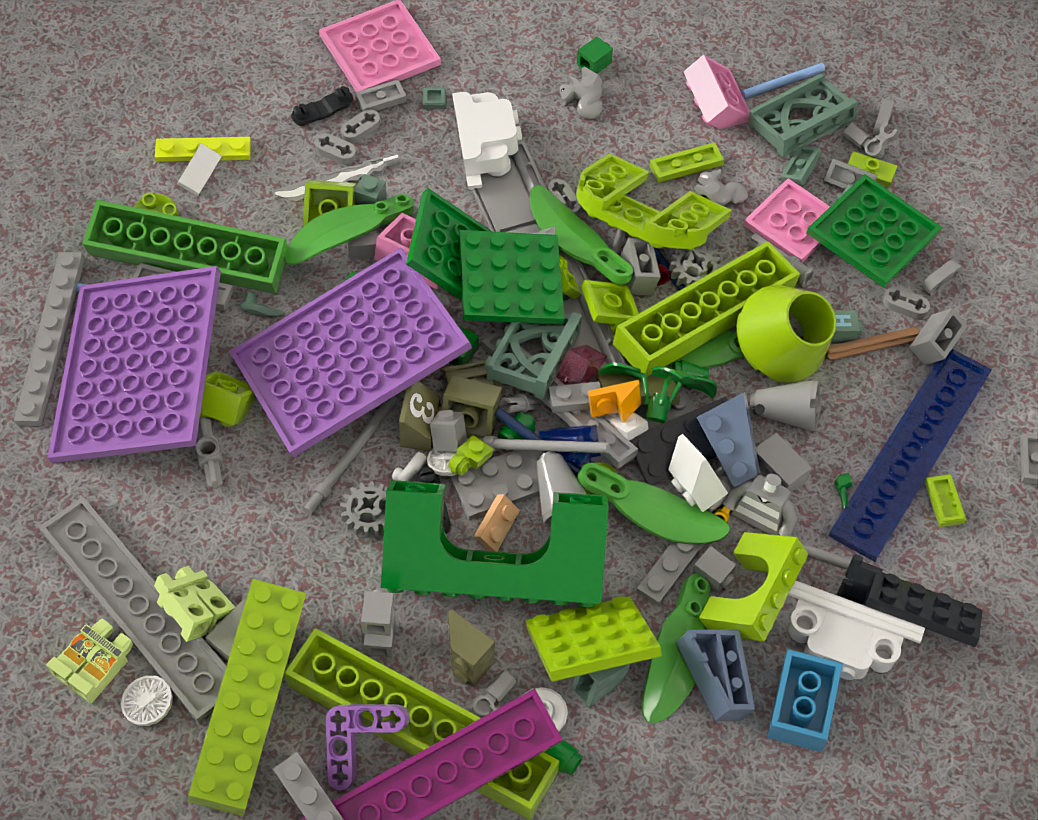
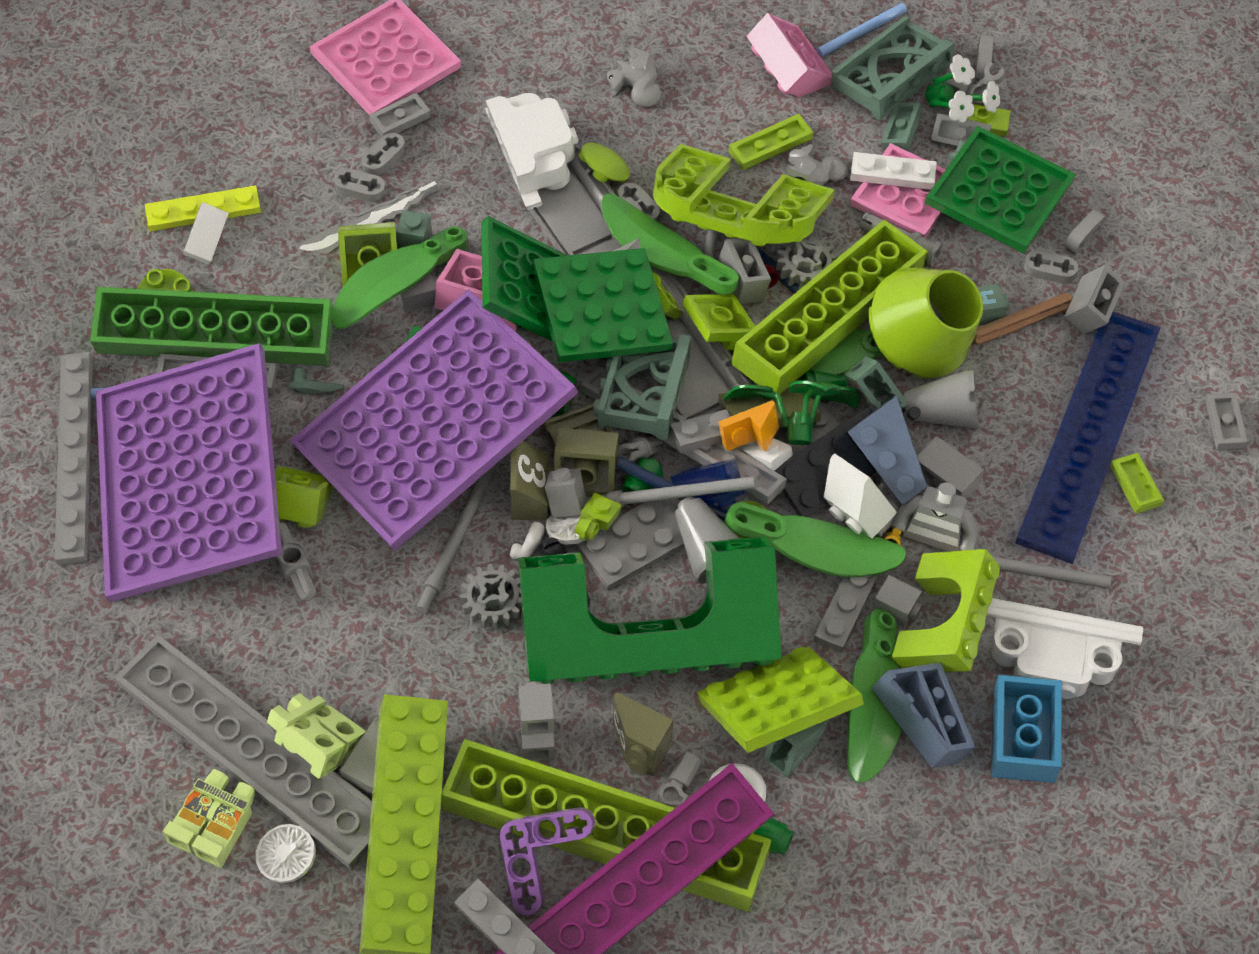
camera: 10 degrees left, 0 degrees up
black piece [291,86,353,126] -> none
sand green tile [423,87,446,109] -> none
light nougat plate [474,494,520,551] -> none
clear pink slope [556,344,607,385] -> none
green brick [577,36,613,74] -> none
green hand [834,473,852,510] -> none
black hinge [836,554,982,647] -> none
none -> lime dish [578,142,630,183]
none -> sand green torso [844,357,908,409]
none -> white plate [850,152,937,190]
none -> white plant [925,54,1000,123]

